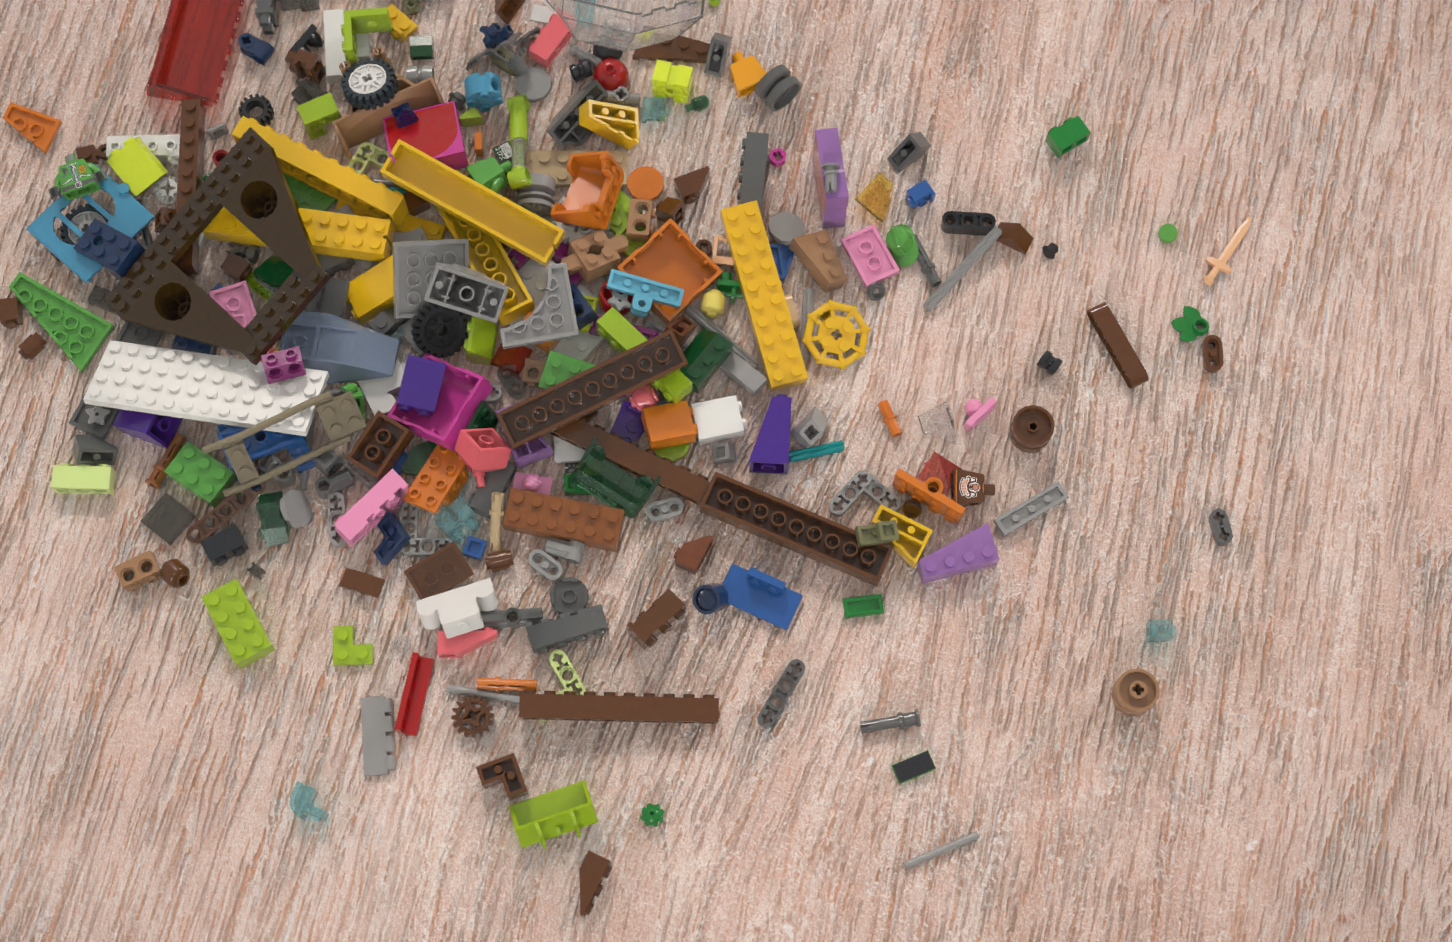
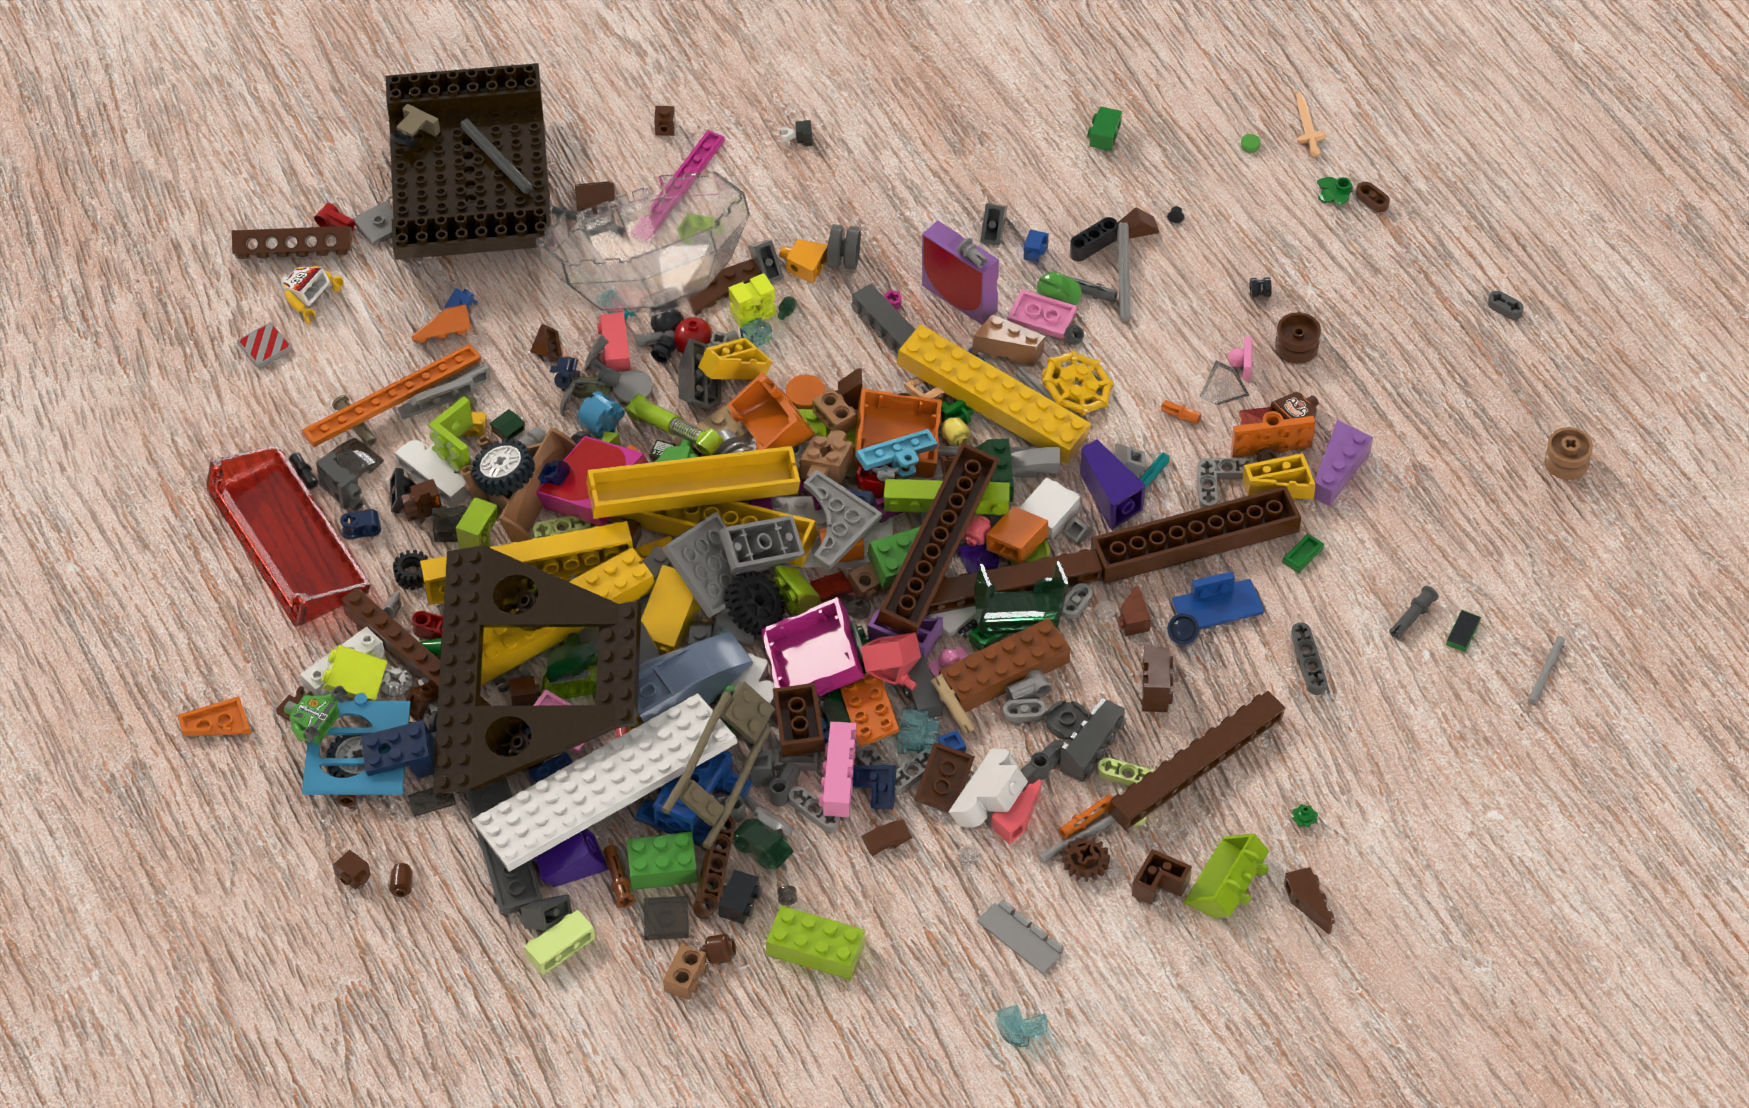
camera: 40 degrees left, 20 degrees down
bright green wing [9,272,114,373] -> none
light grey plate [85,405,110,425] -> none
magenta brick [261,346,306,384] -> none
lime plate [333,625,373,666] -> none
red fence [394,652,435,737] -> none
dark purple slope [396,354,446,417] -> none
reddish brown brick [485,549,514,573] -> none
white sticker [530,4,555,23] -> none
reddish brown slope [674,166,710,204] -> none
light grey tile [768,212,805,245] -> none
clear yellow wing [855,172,893,223] -> none
olive slope [855,520,900,547] -> none
light grey plate [993,481,1069,537] -> none
reddish brown beam [1087,302,1149,389] -> none
clear light blue brick [1146,619,1177,643] -> none

